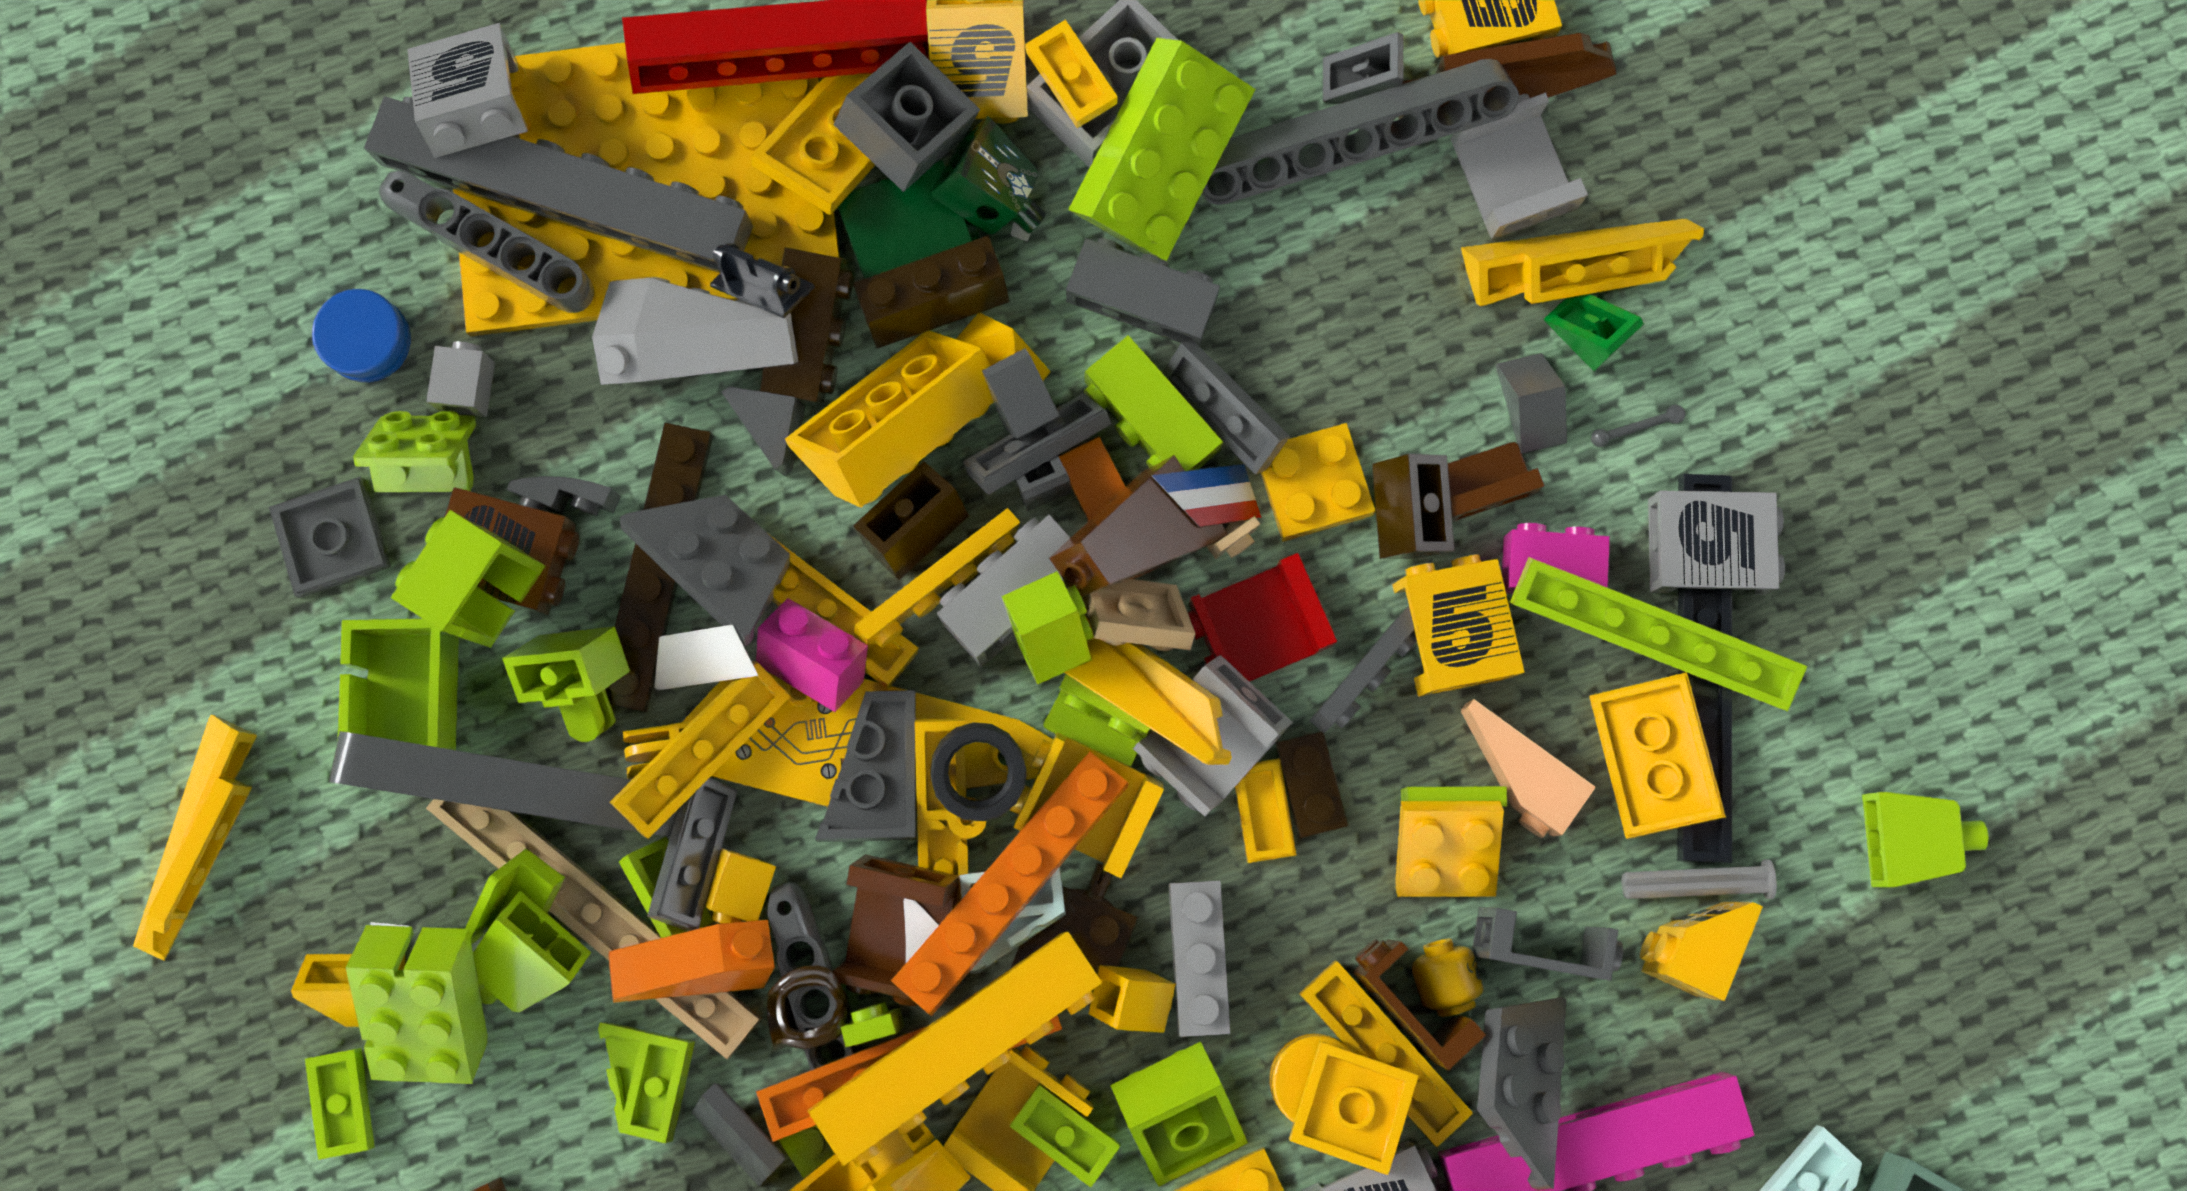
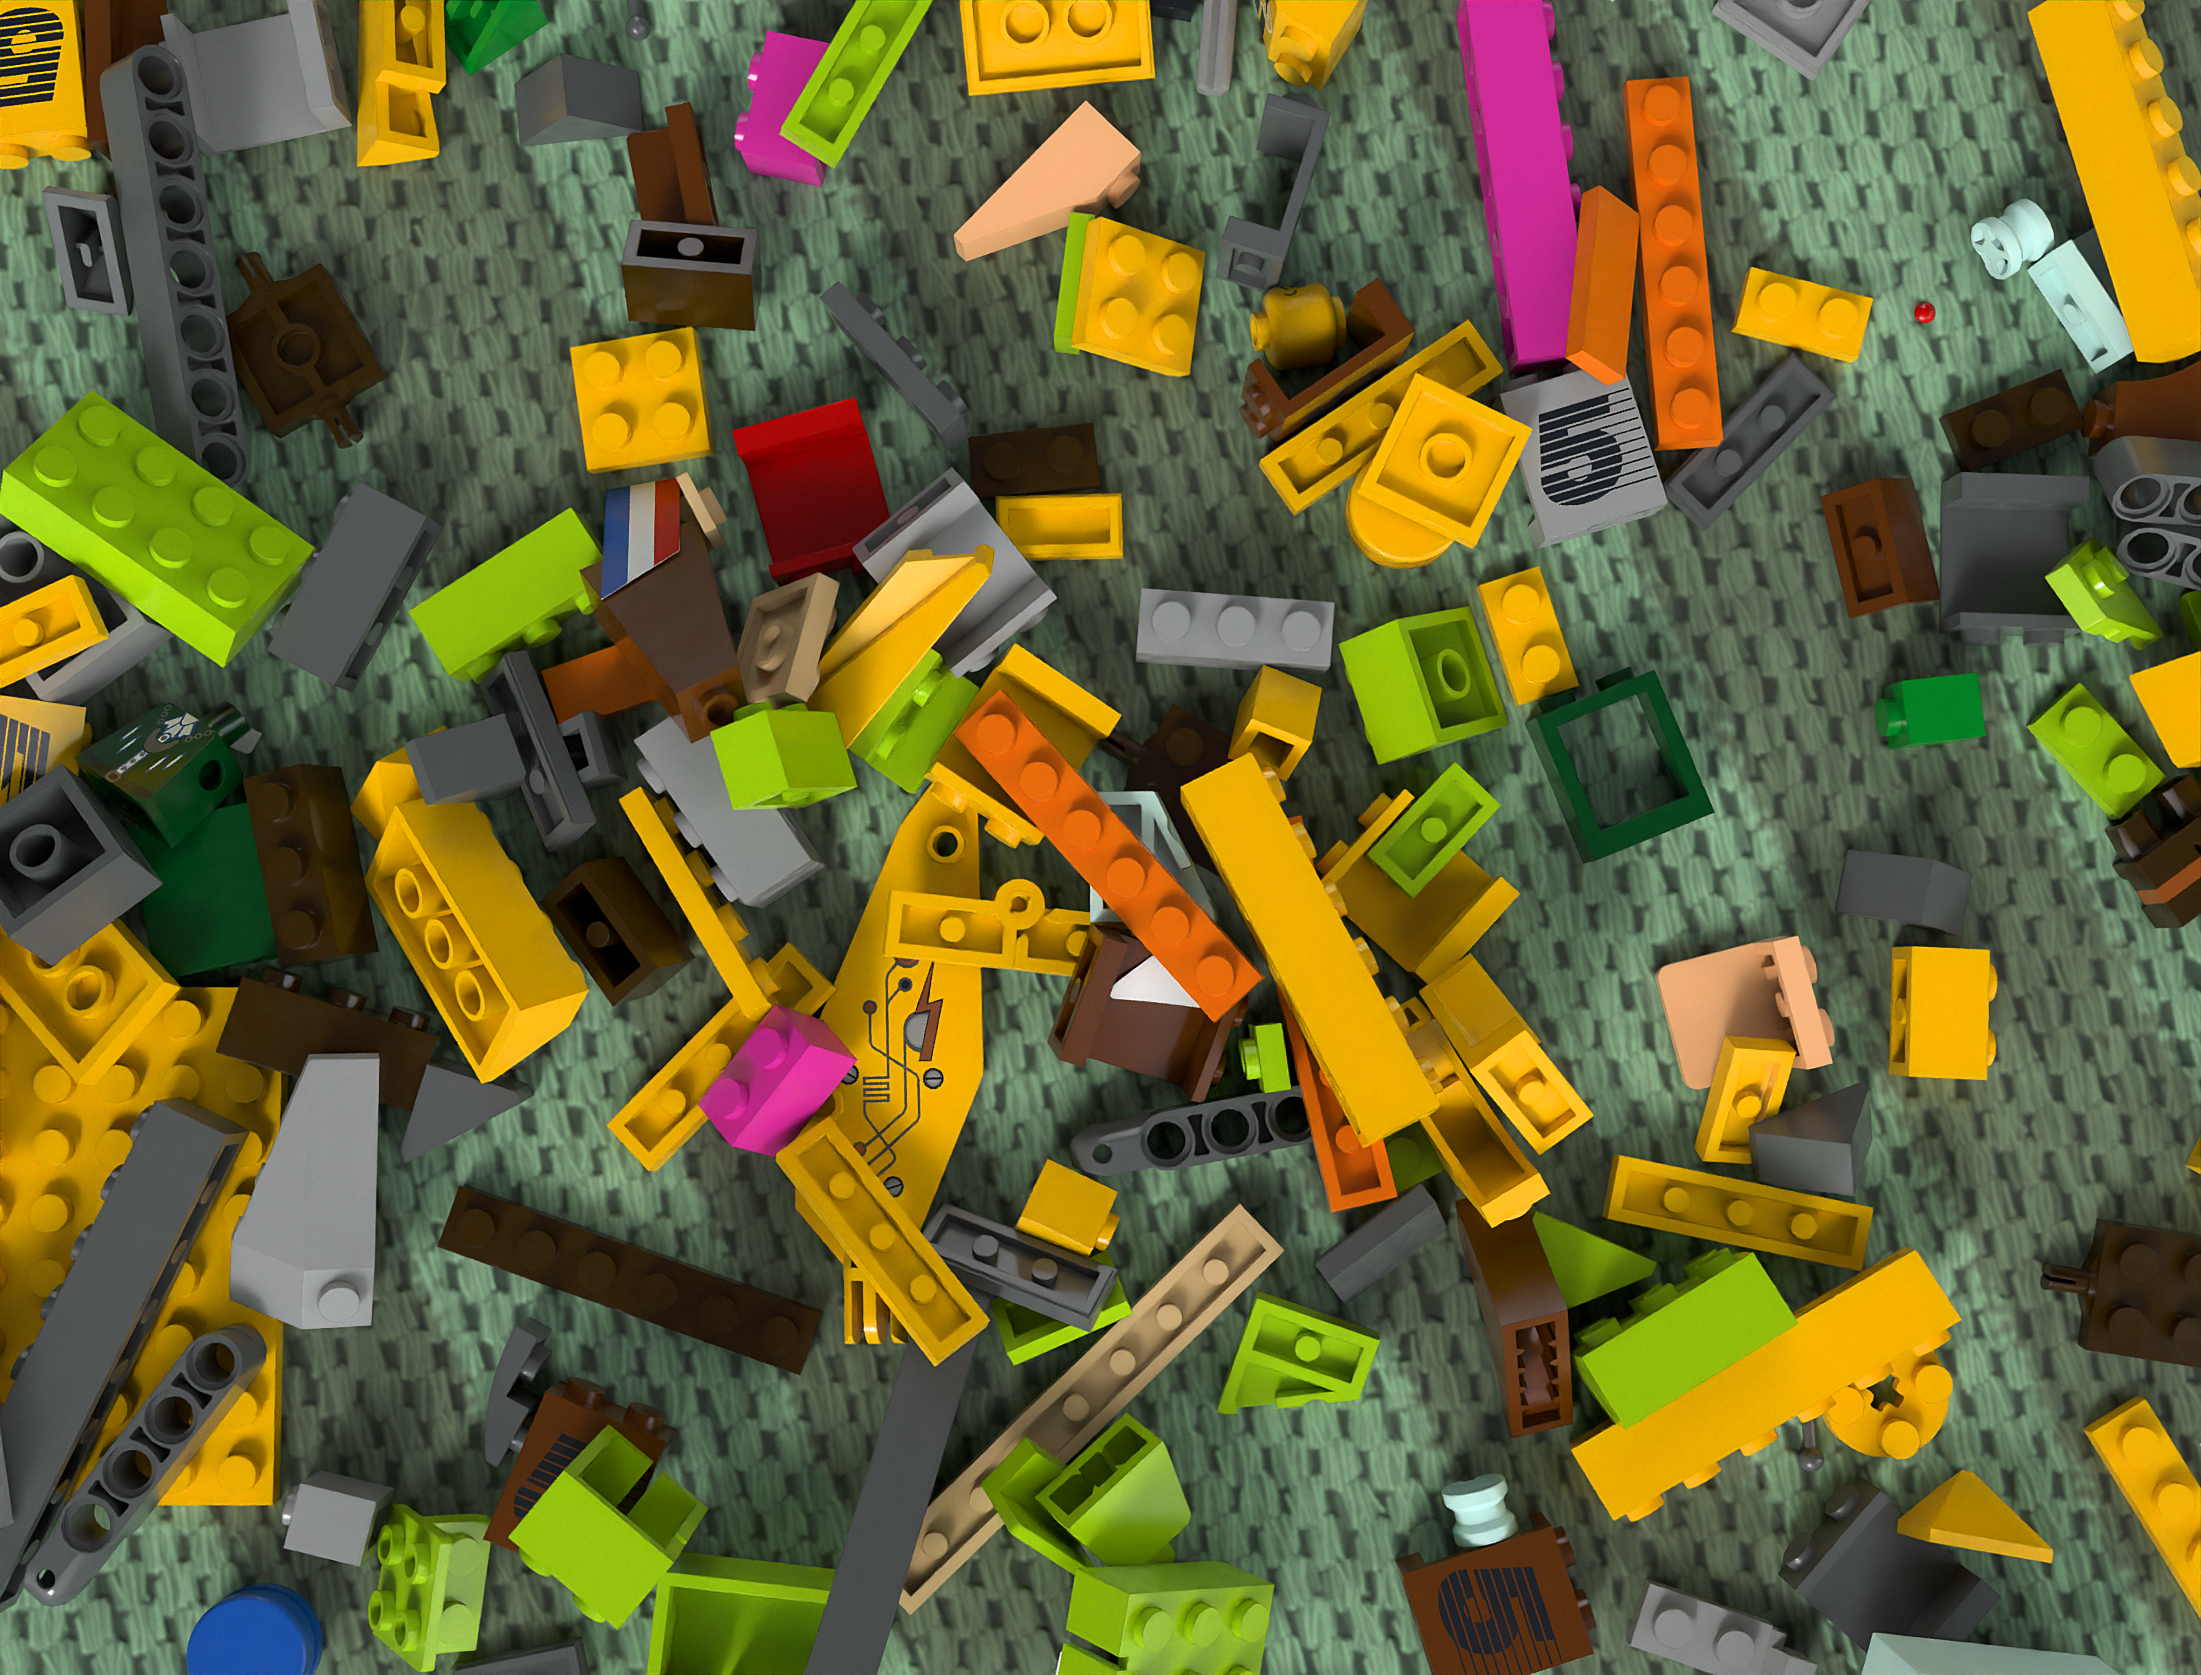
camera: 80 degrees left, 5 degrees up
lime brick [502,626,630,742] -> none
orange slope [608,920,775,1003] -> none
dark grey wing [620,494,790,647] -> none
white sticker [654,624,758,690] -> none
black hinge [710,243,815,318] -> none
dark brown piece [767,965,850,1051] -> none
dark grey wing [815,690,917,842] -> none
black tyre [931,722,1027,821] -> none
dark grey plate [1162,340,1290,475] -> none
yellow panel [1392,554,1525,697] -> none
dark grey wing [1477,997,1567,1190] -> none
none -> dark brown plate [226,252,389,449]

